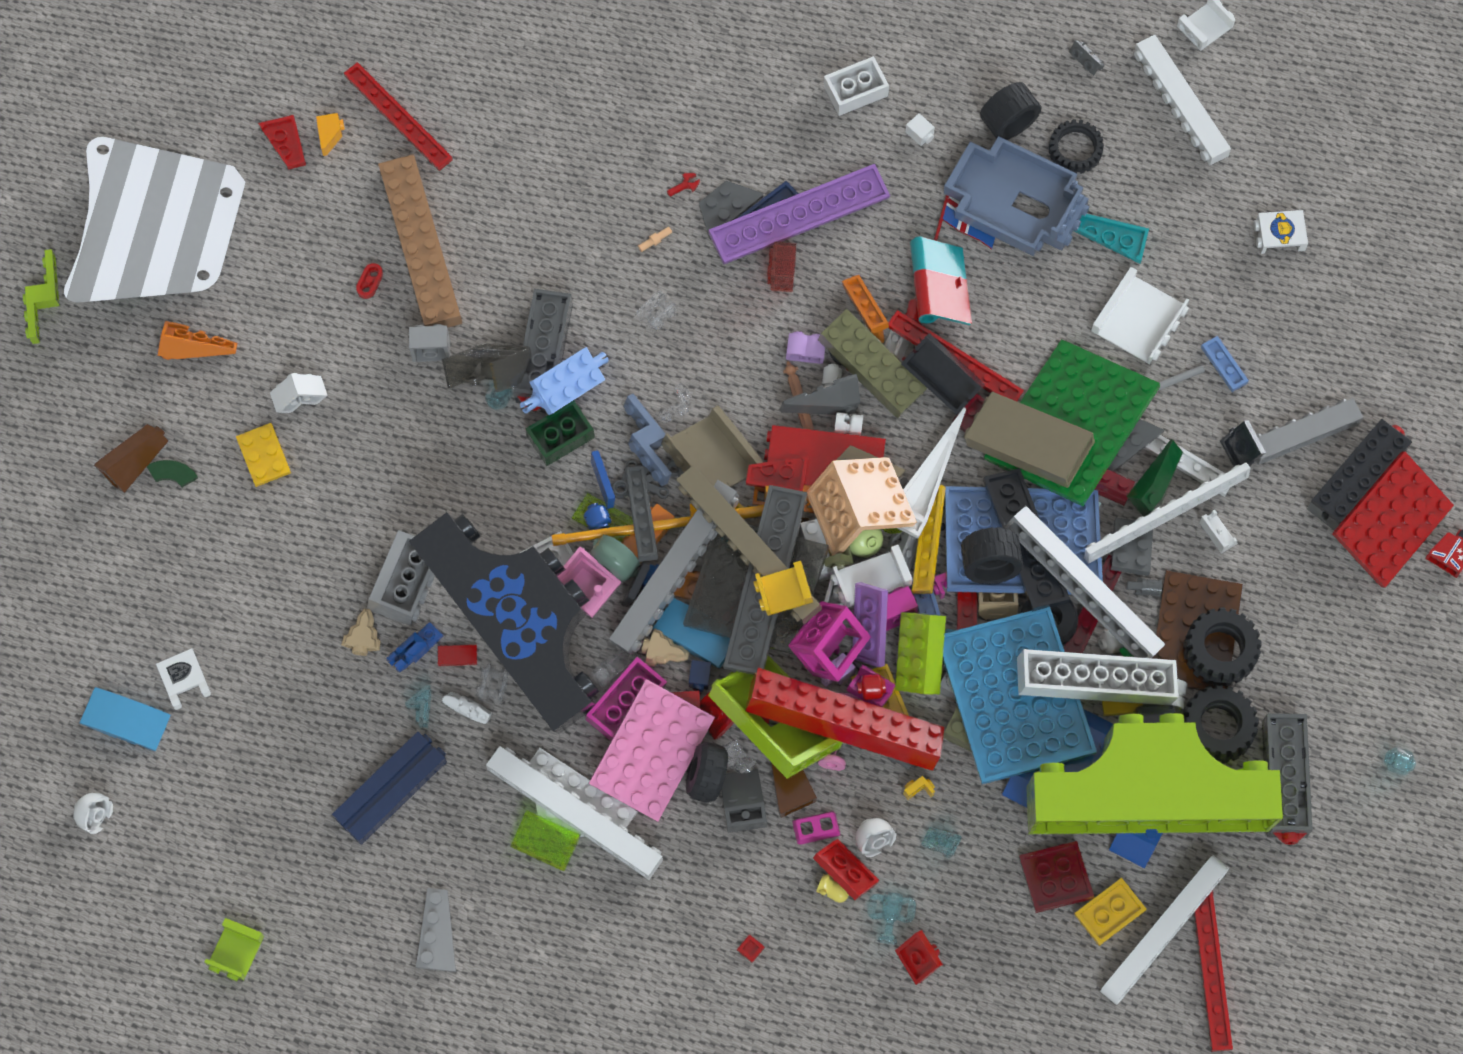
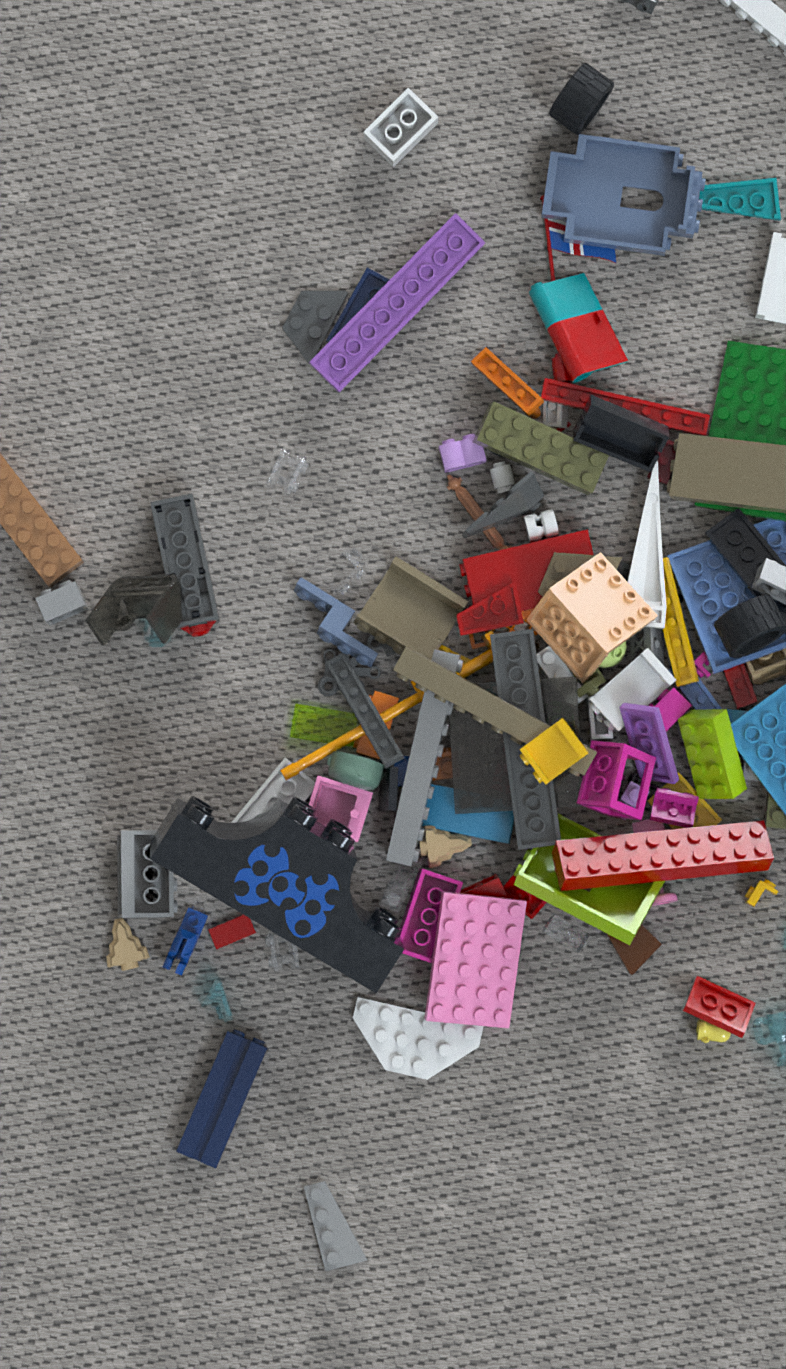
camera: 20 degrees left, 15 degrees up
lime panel [204,918,264,982] -> none
white hinge [442,692,492,724] -> none
white brick [486,746,663,880] -> none
clear neon green plate [510,810,581,871] -> none
light blue plate [520,347,609,415] -> none
dark green brick [525,400,595,466] -> none
blue head [584,503,612,530] -> none
blue tile [591,450,615,509] -> none
light nougat bar [638,227,672,252] -> none
red bar [667,173,700,197] -> none
black tyre [686,742,728,803] -> none
dark blue brick [689,660,711,692] -> none
dark grey slope [721,769,767,833] -> none
red tile [737,934,765,963] -> none
clear red brick [767,242,796,292] -> none
dark pink piece [792,811,840,845] -> none
white cylinder [855,818,896,857] -> none
red head [857,674,886,700] -> none
white brick [905,114,935,146] -> none
black tyre [1049,119,1104,174] -> none

